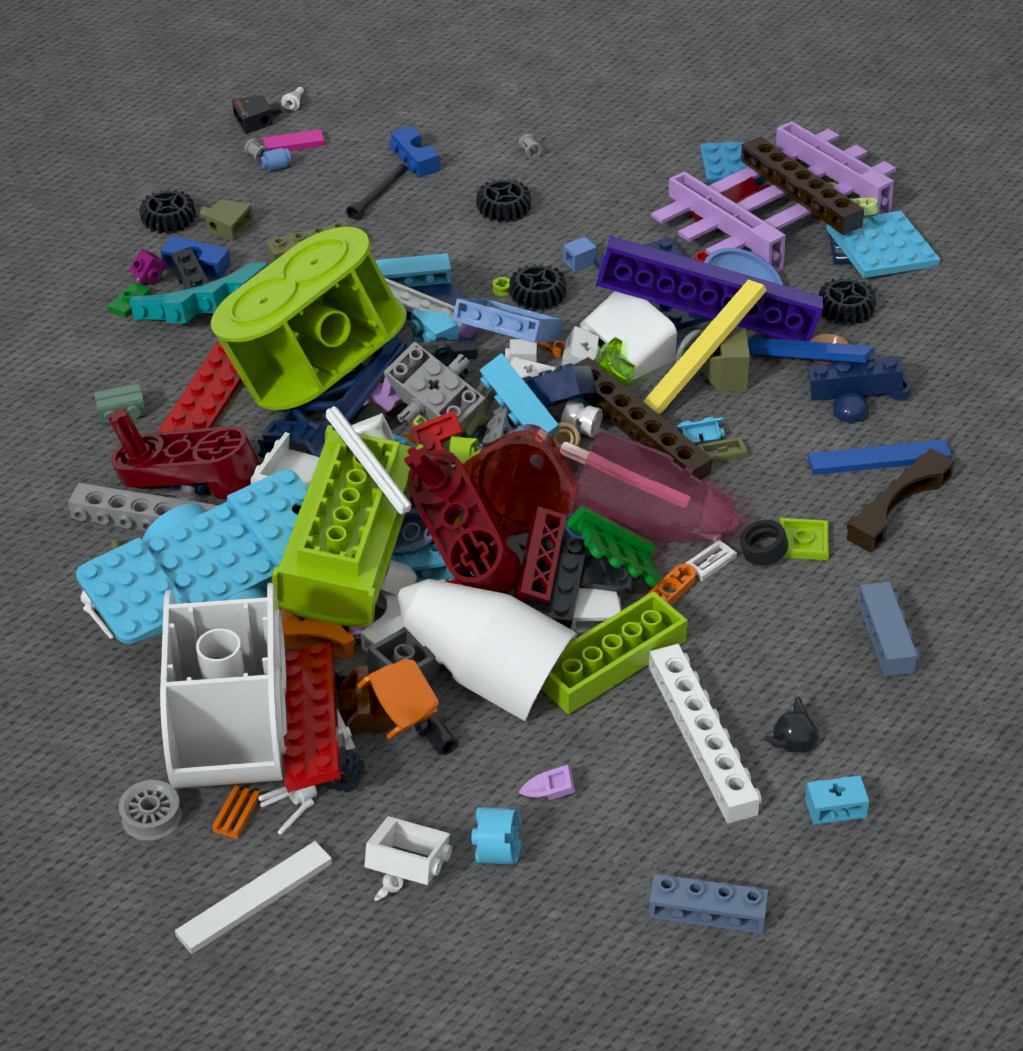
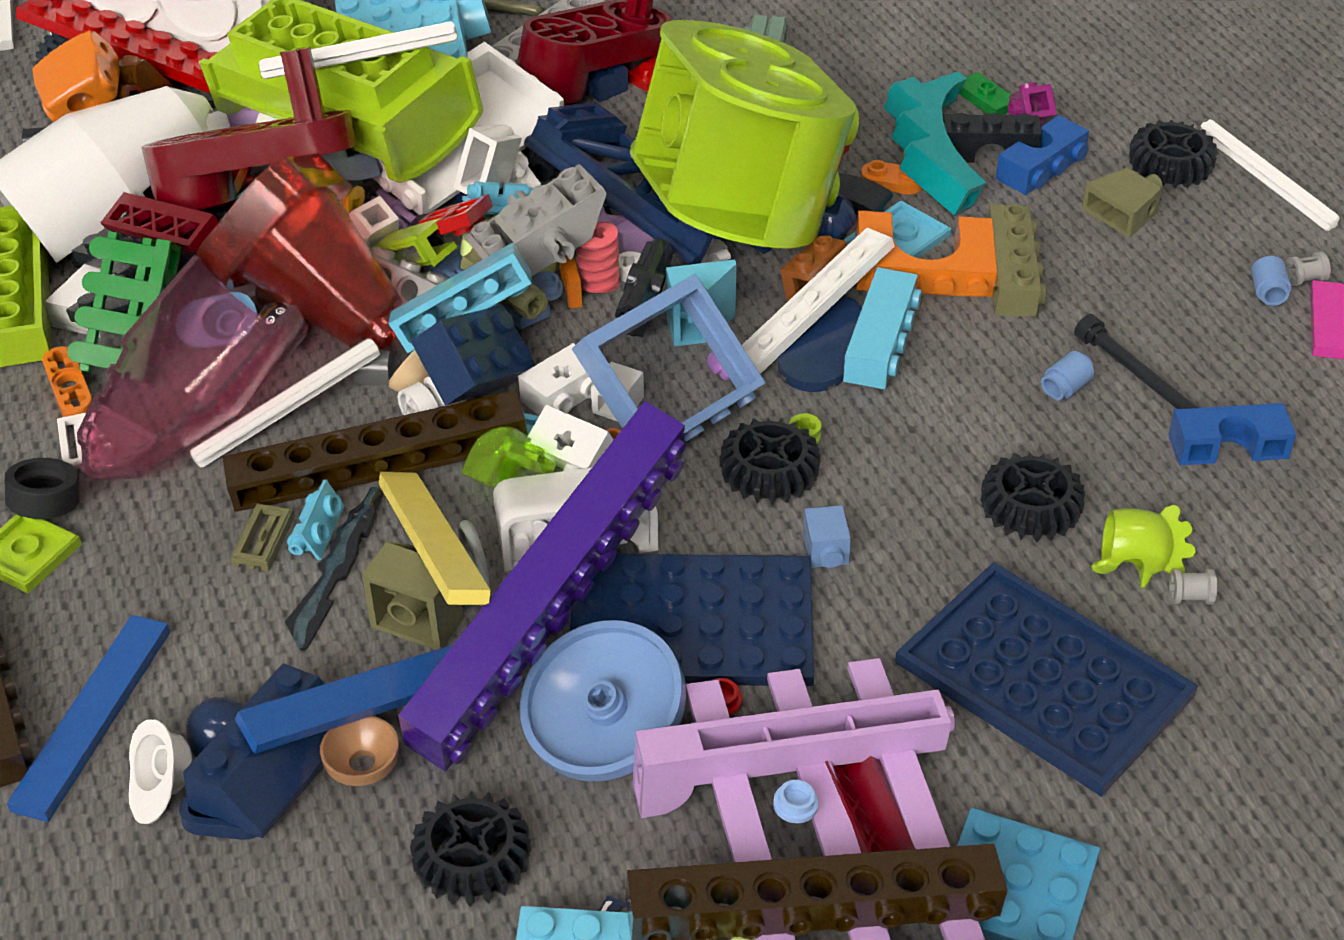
camera: 115 degrees right, 0 degrees up
none -> white piece [129,720,192,824]
none -> black sword [285,487,383,651]
none -> light blue plate [773,780,818,823]
none -> dark blue plate [895,562,1198,797]
none -> medium blue brick [1041,351,1094,401]
none -> lime piece [1091,505,1195,588]
none -> white axle [1201,120,1340,231]

